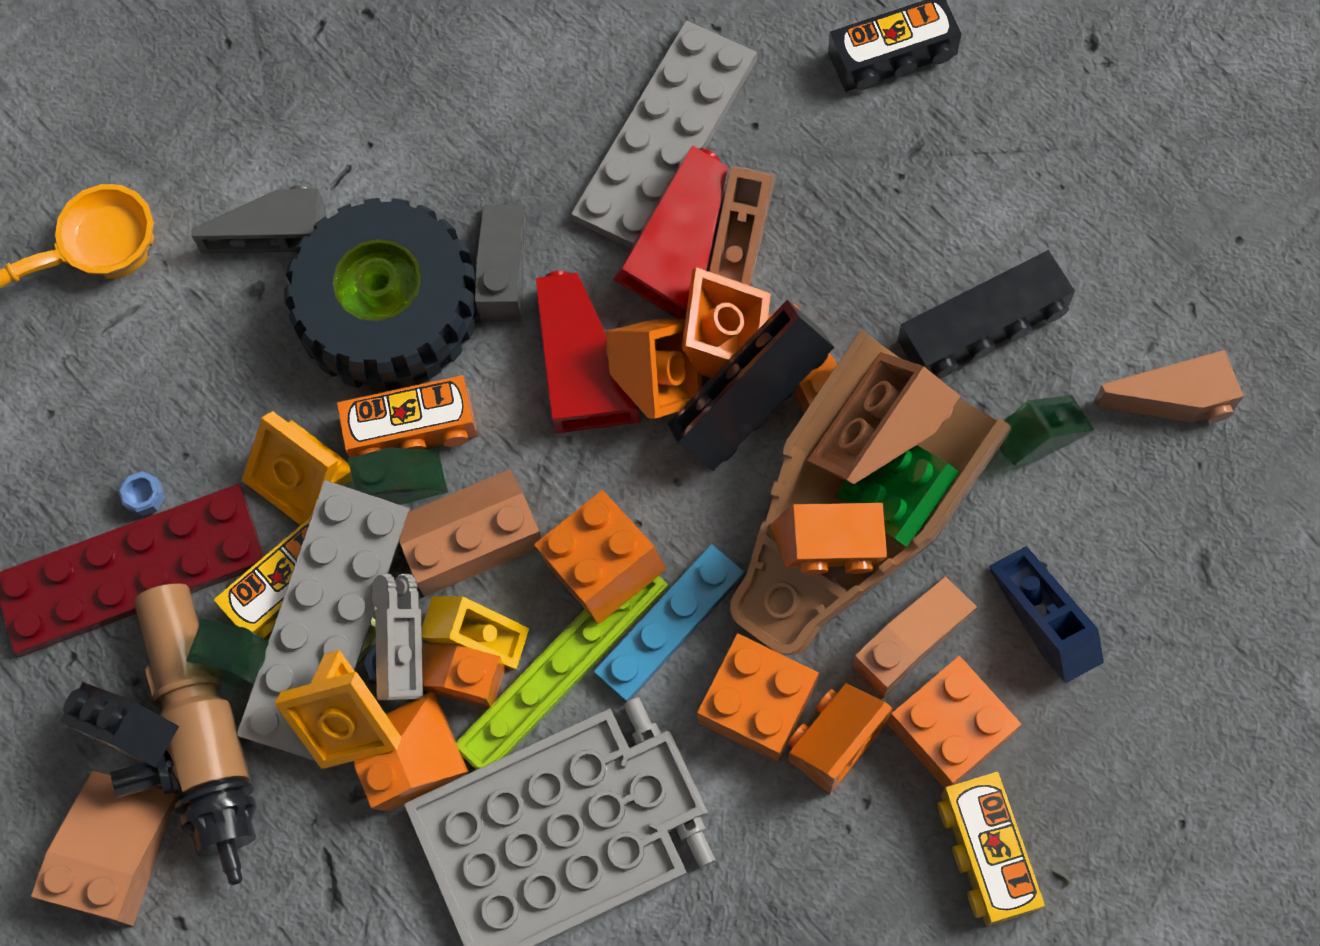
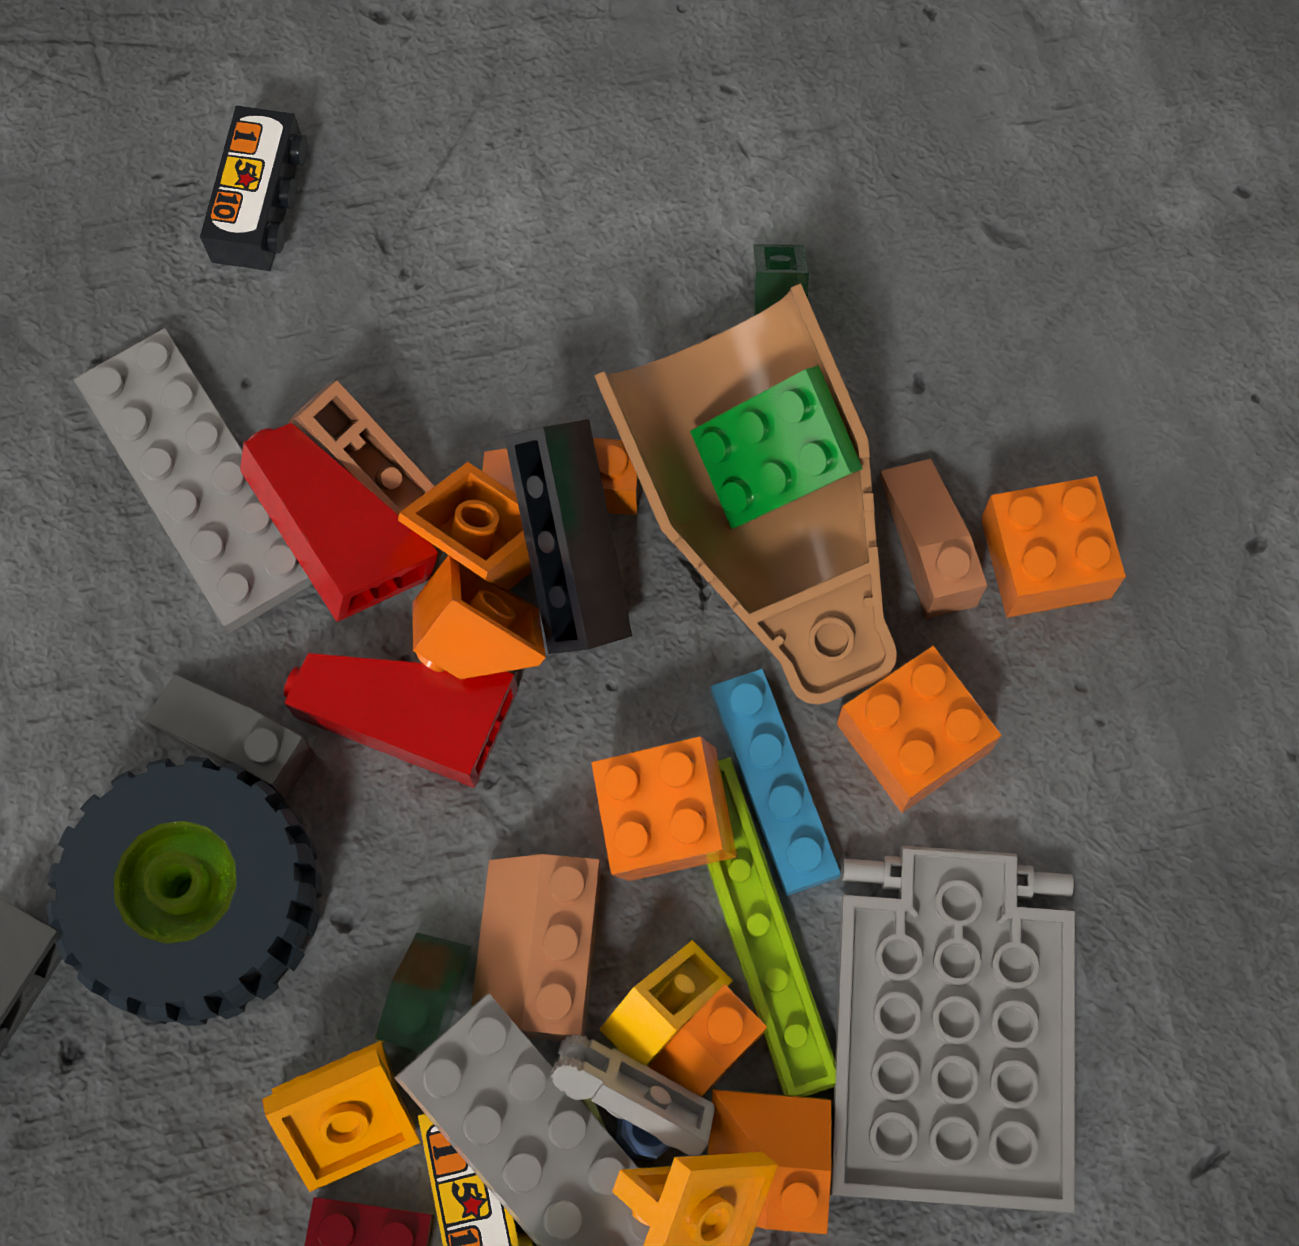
camera: 65 degrees left, 0 degrees up
brick [337,375,478,465] -> none
orange slope [771,503,887,575] -> none
orange slope [787,683,892,794] -> none
nougat slope [807,352,960,484] -> none
black brick [898,250,1075,379] -> none
brick [937,772,1045,927] -> none
dark blue slope [989,546,1104,684] -> none
nougat slope [1094,350,1244,423] -> none

